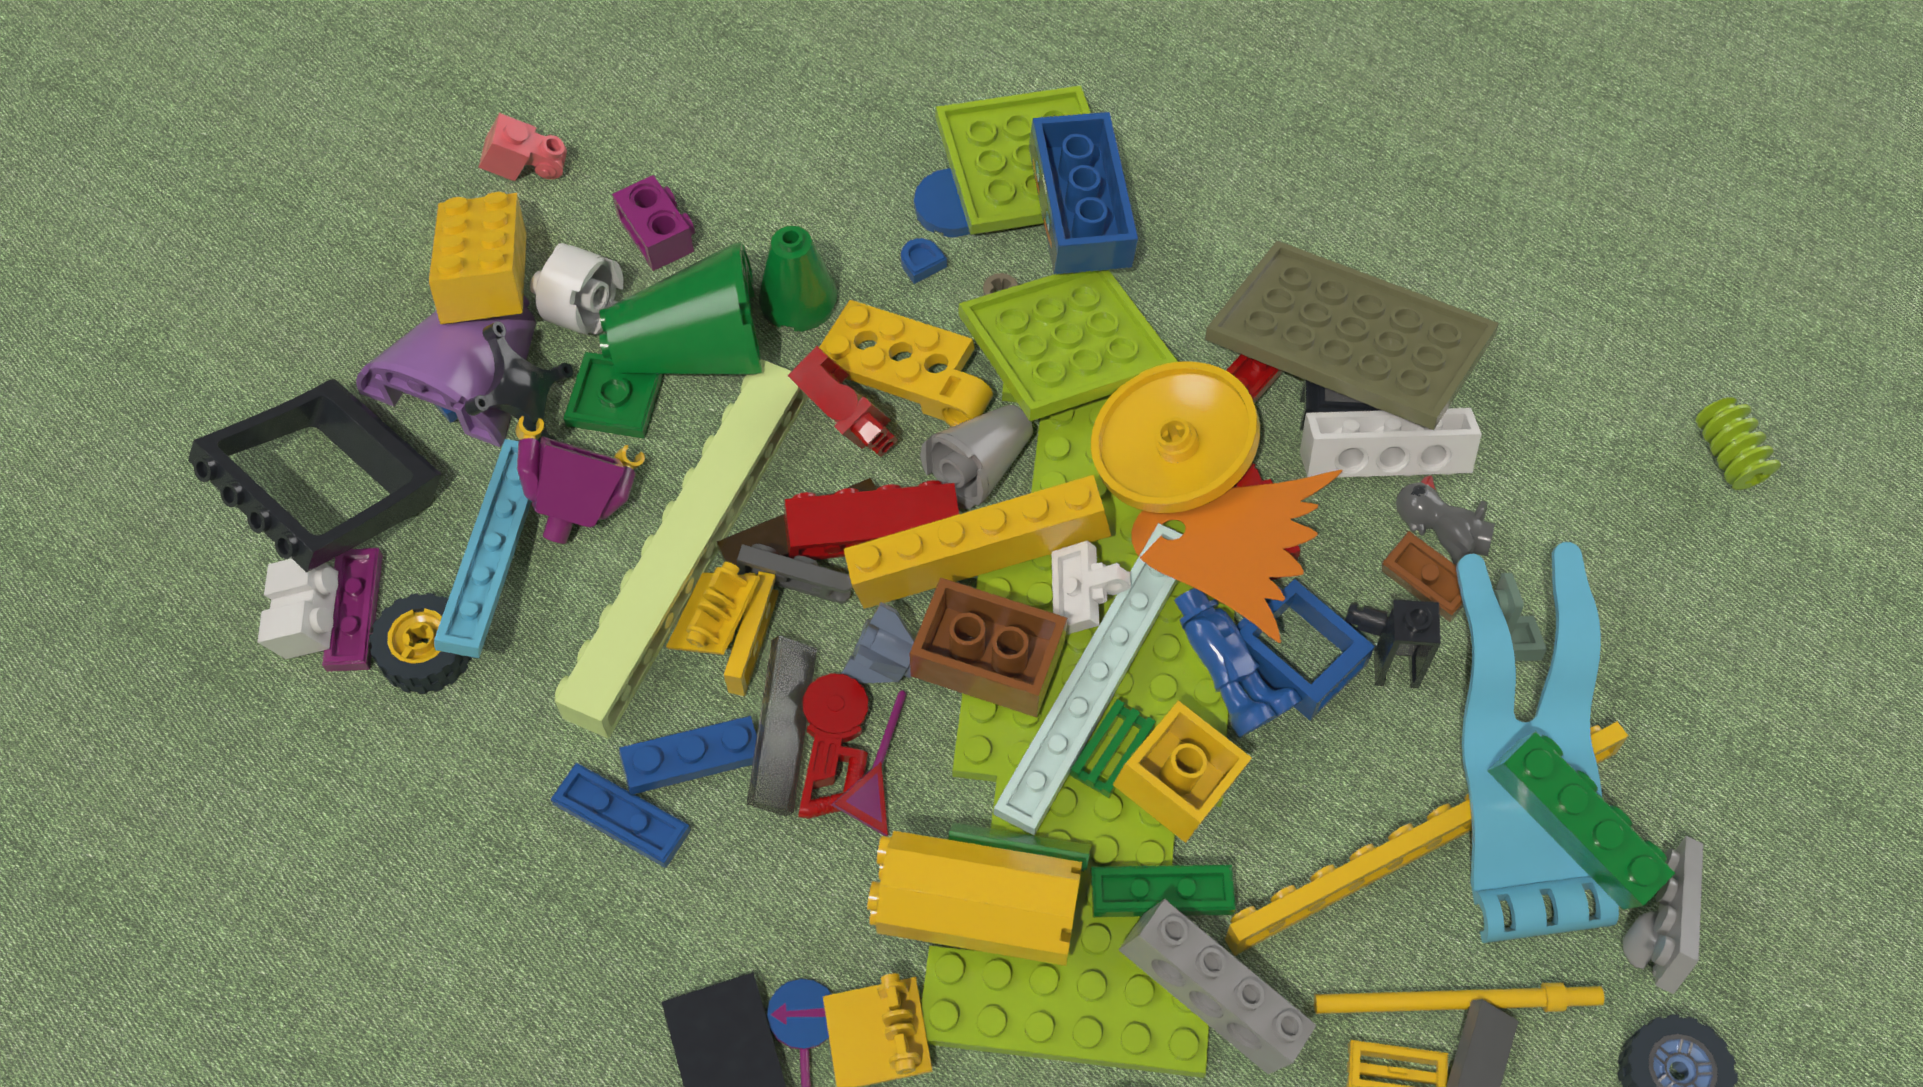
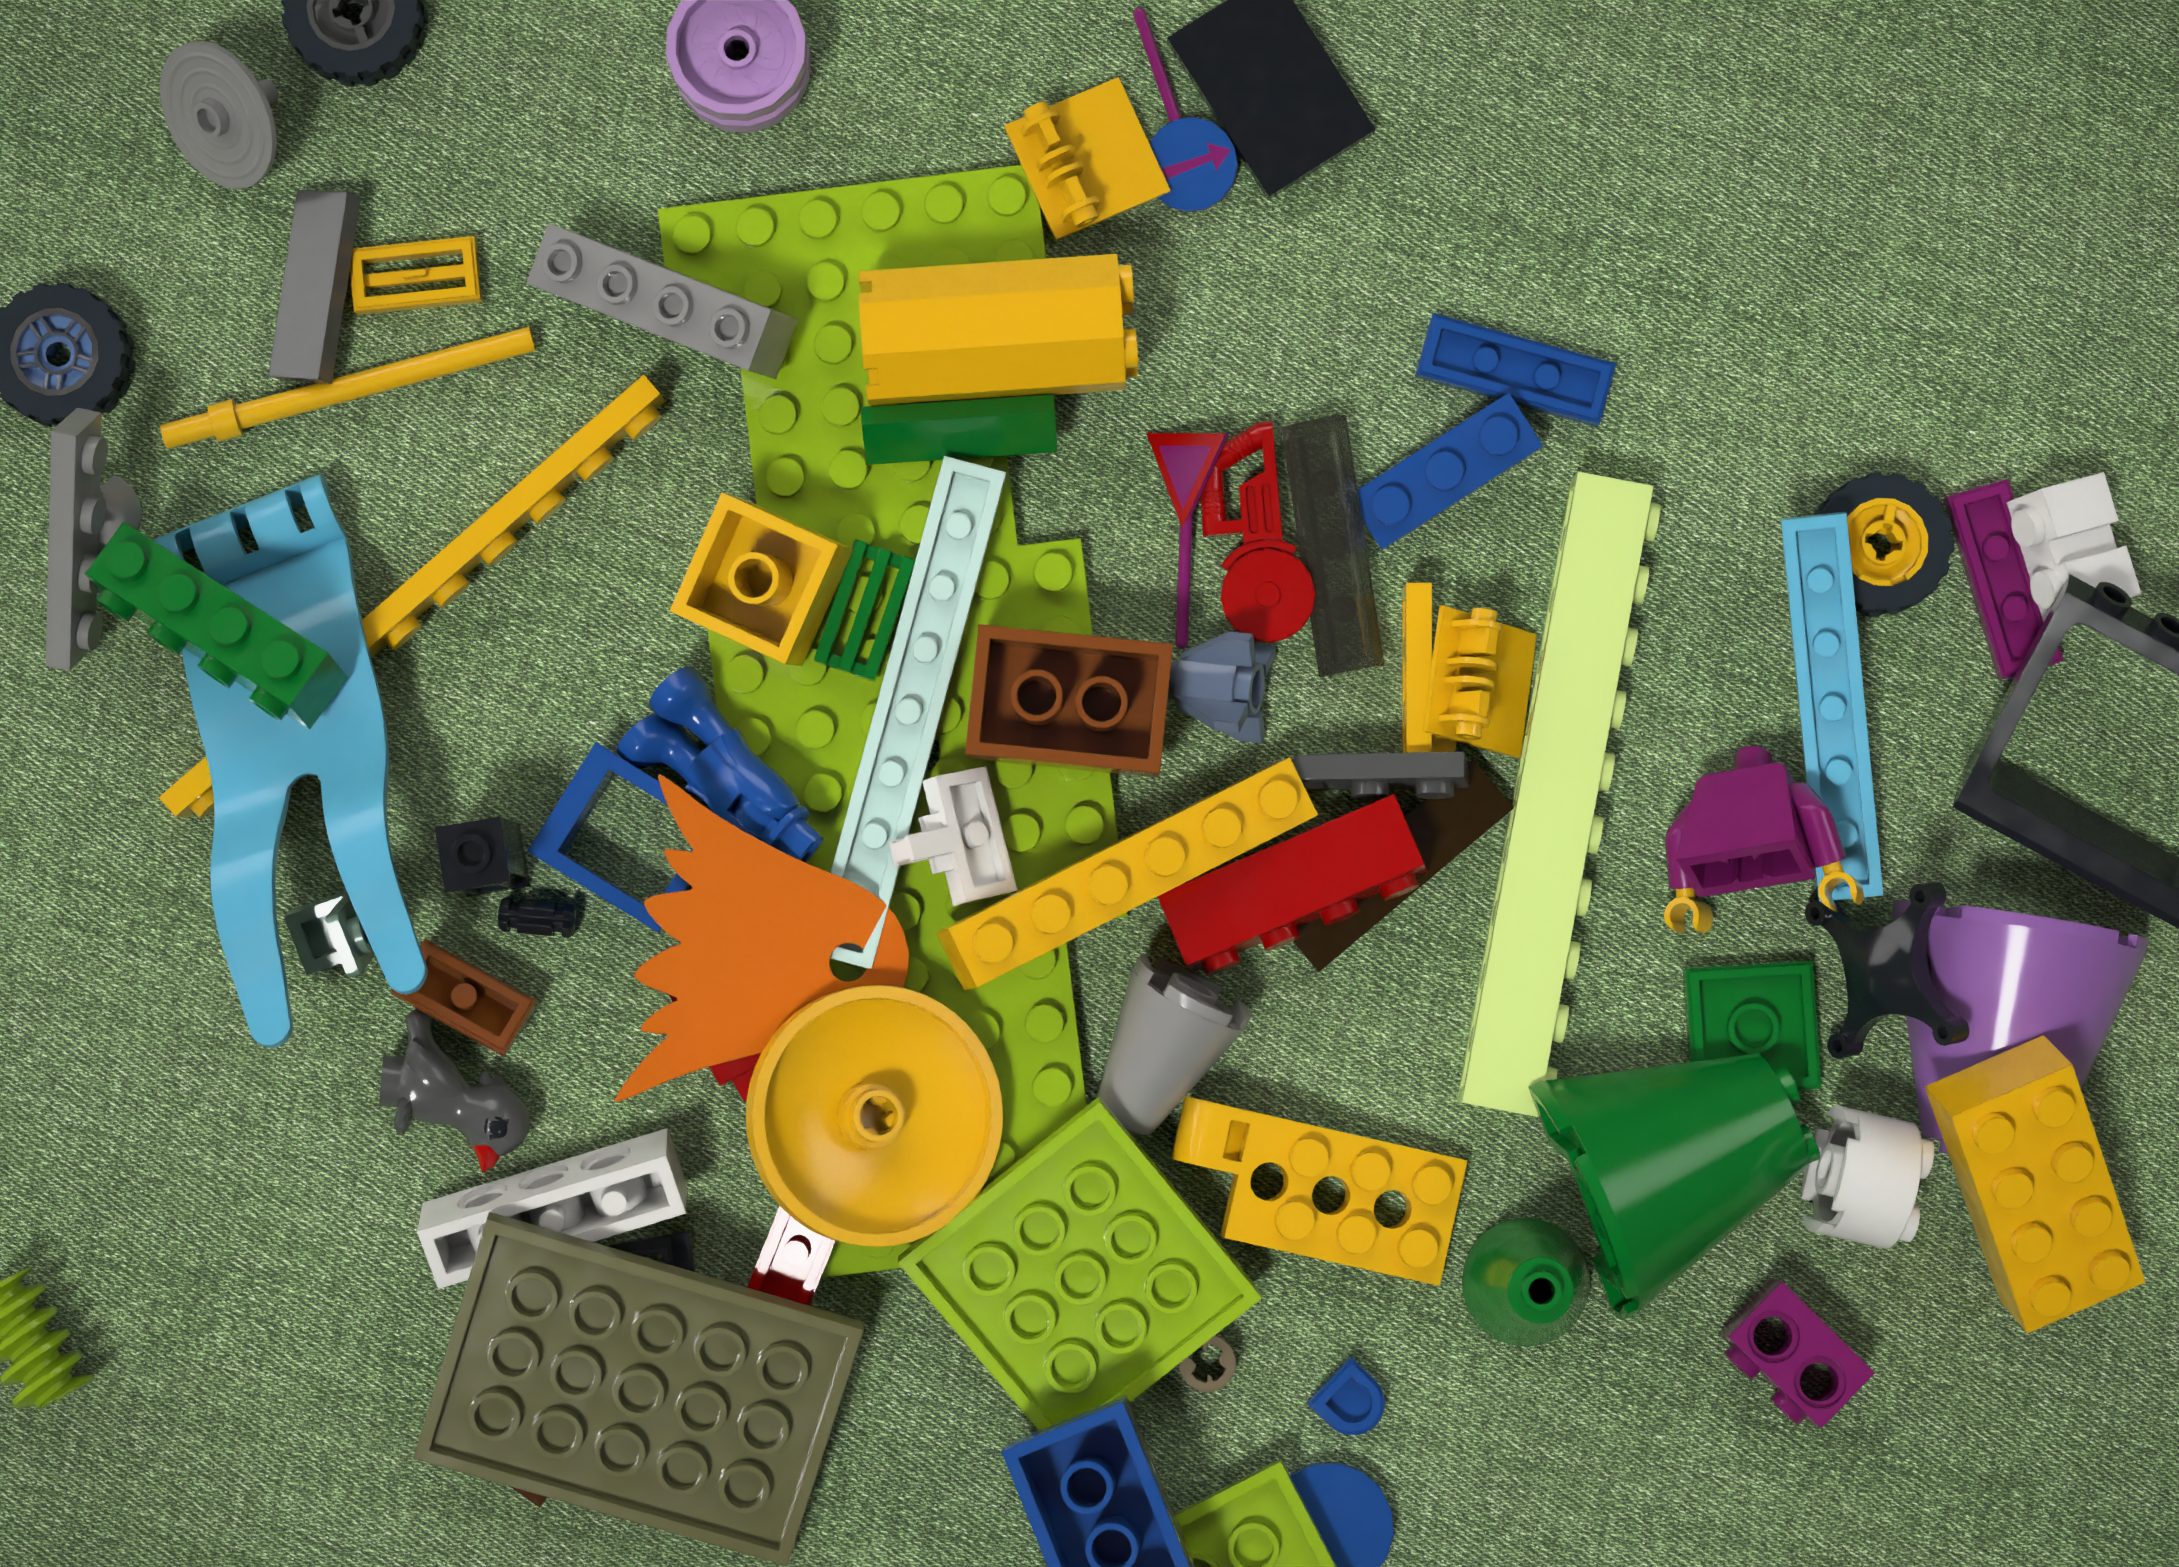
camera: 165 degrees right, 25 degrees up
coral brick [478,113,567,181] -> none
red hips [788,346,898,457] -> none
green tile [1091,865,1236,917] -> none

